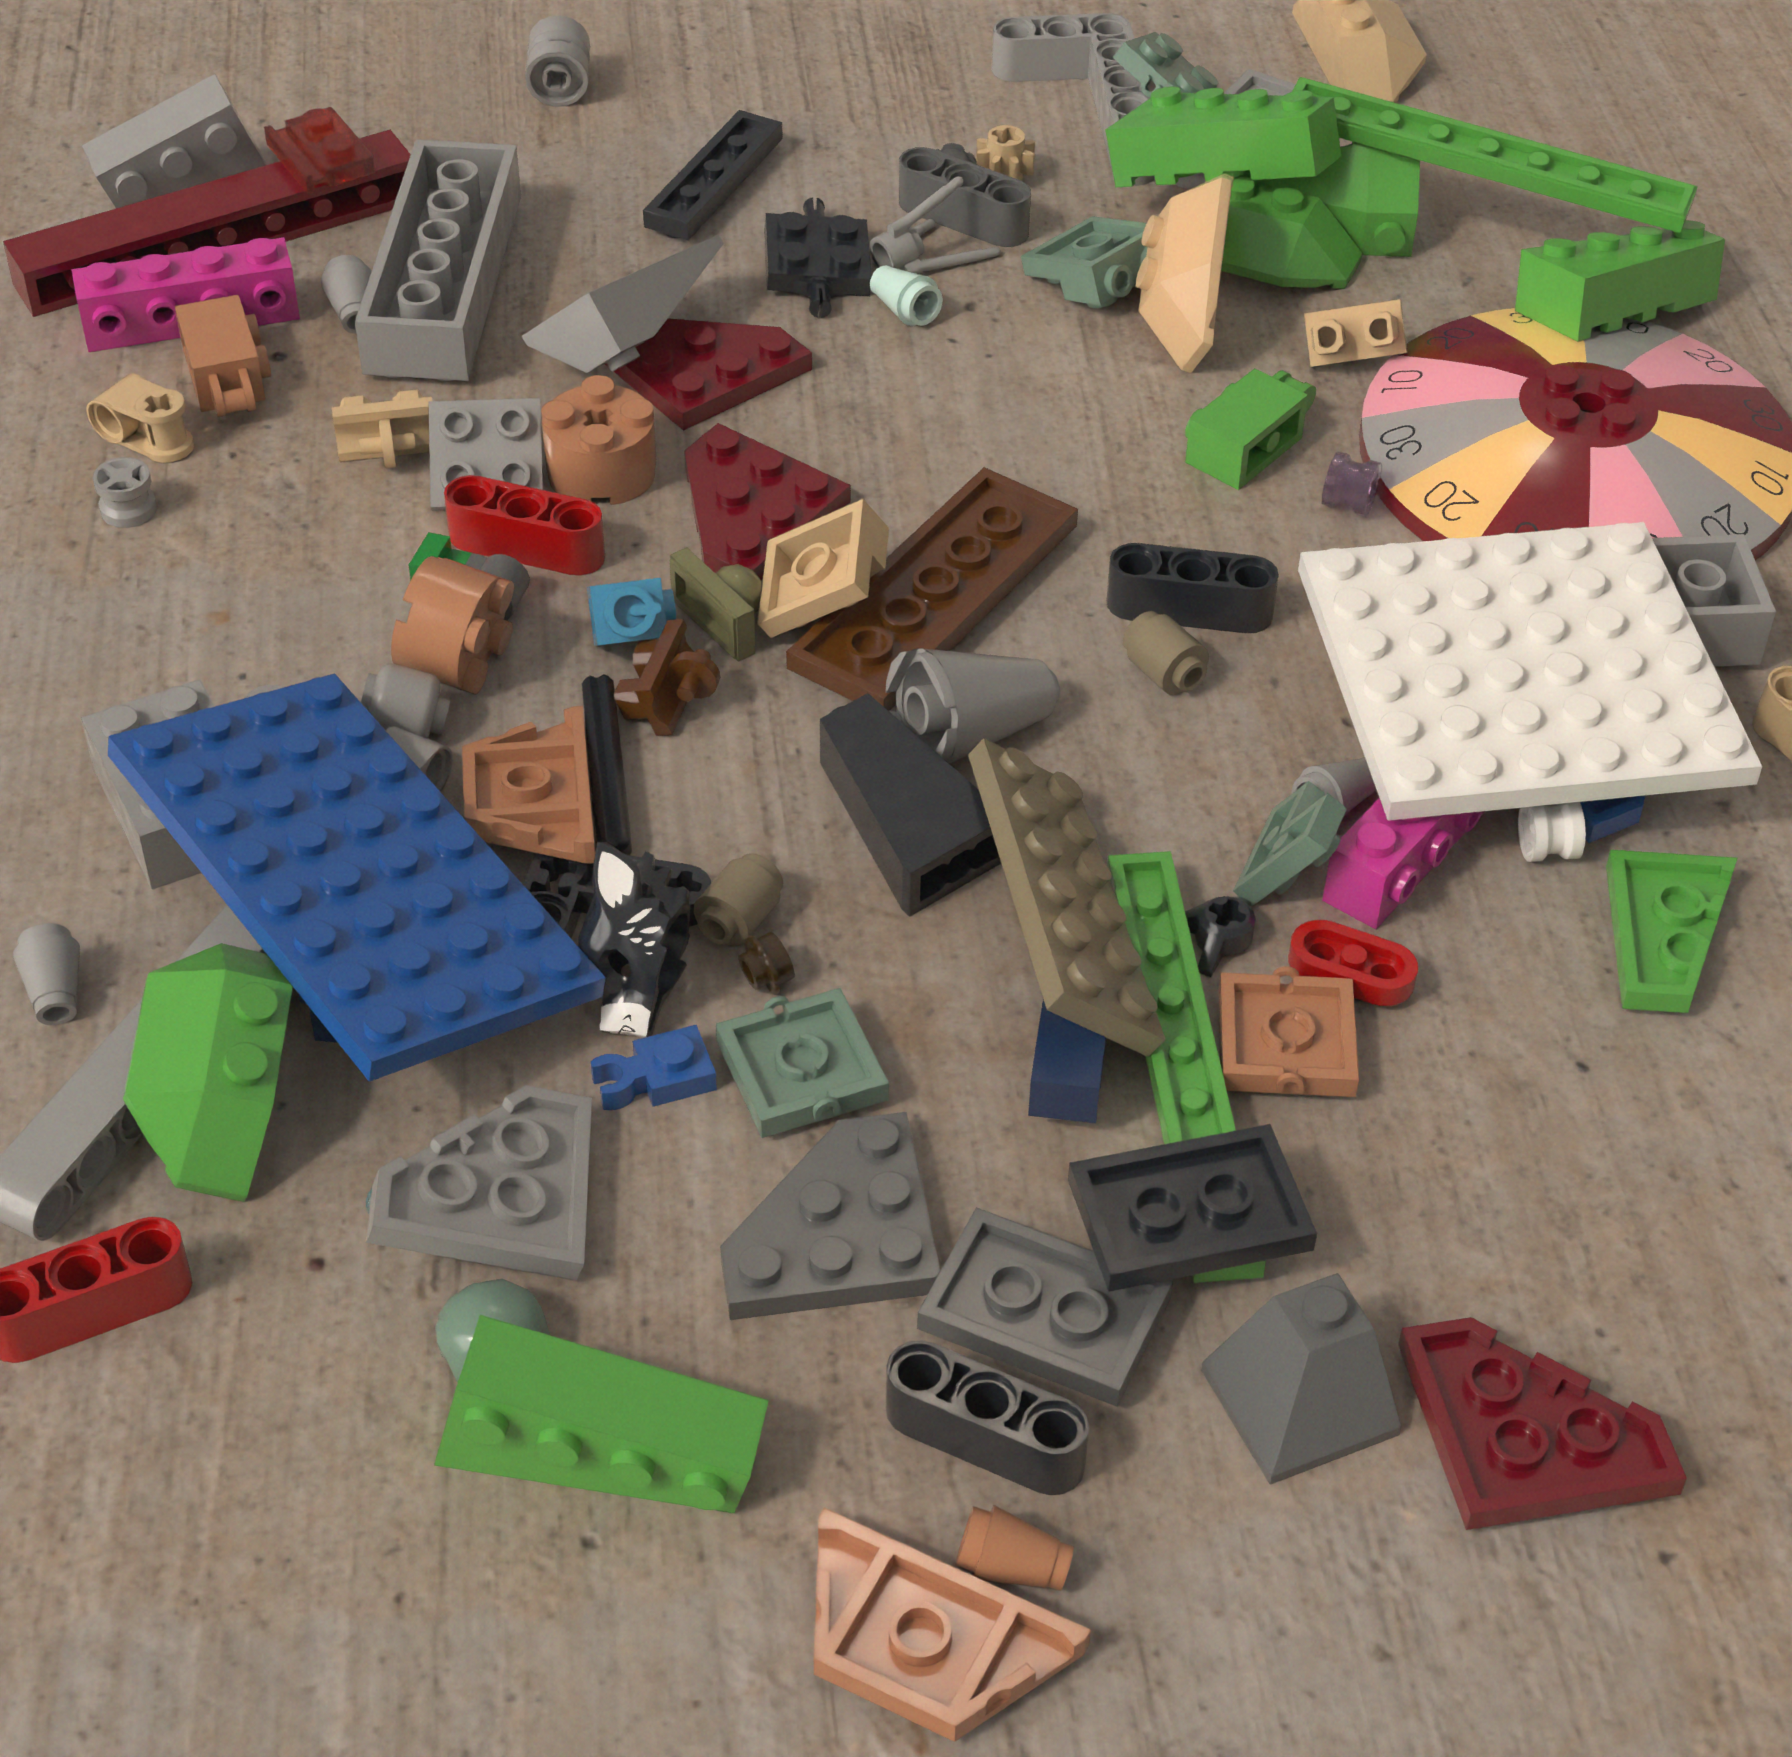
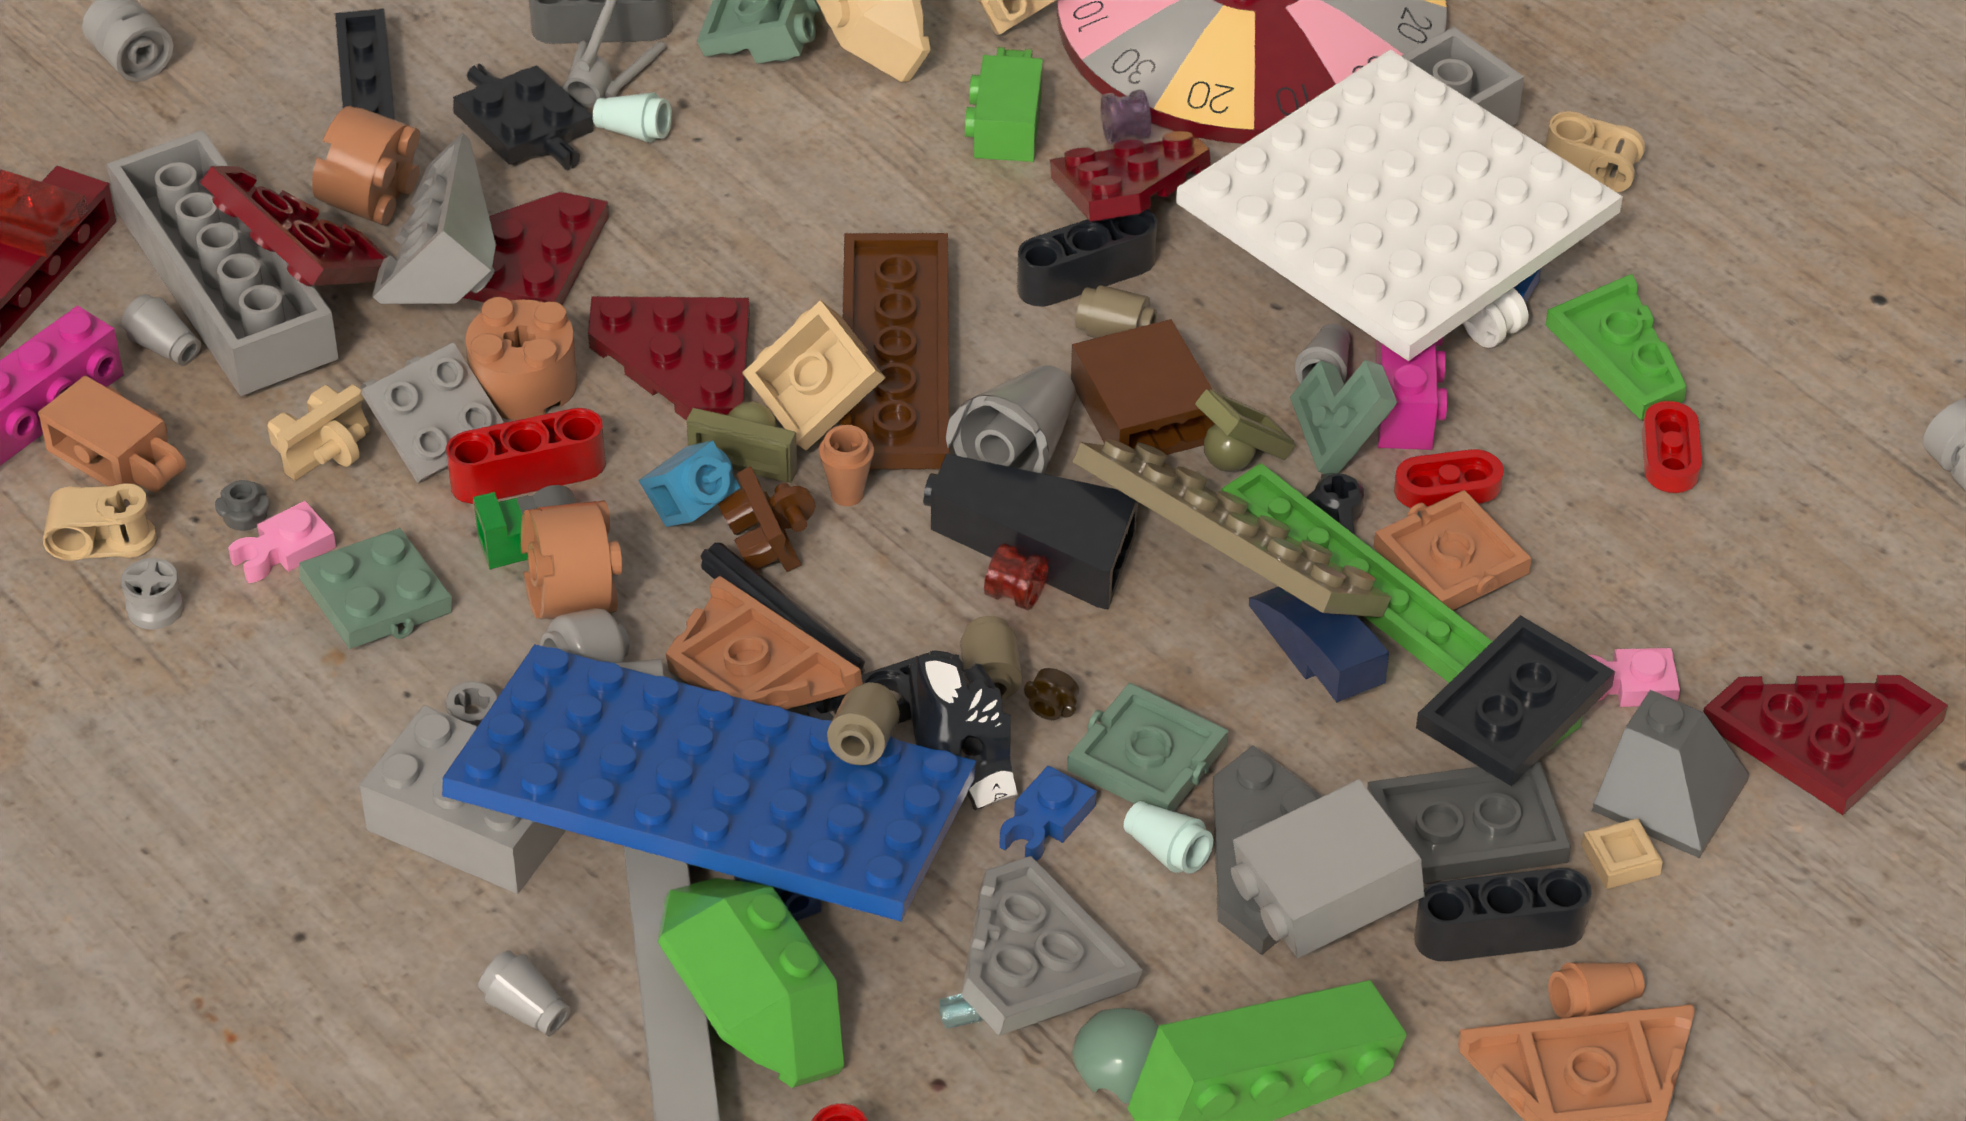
camera: 35 degrees left, 0 degrees up
none -> dark red plate [200,166,388,286]
none -> dark grey plate [215,480,270,531]
none -> bright pink plate [228,501,336,583]
none -> sand green plate [299,528,452,649]
none -> nougat brick [312,106,420,226]
none -> nougat cone [819,425,874,506]
none -> dark tan brick [827,683,899,765]
none -> clear red wheel [984,543,1048,611]
none -> dark red plate [1050,132,1211,222]
none -> reddish brown brick [1071,319,1215,455]
none -> light aqua cone [1124,801,1213,874]
none -> olive tile [1195,389,1296,471]
none -> light grey brick [1231,779,1424,959]
none -> tan tile [1582,818,1663,889]
none -> bright pink plate [1589,648,1680,707]
none -> red plate [1642,401,1702,493]

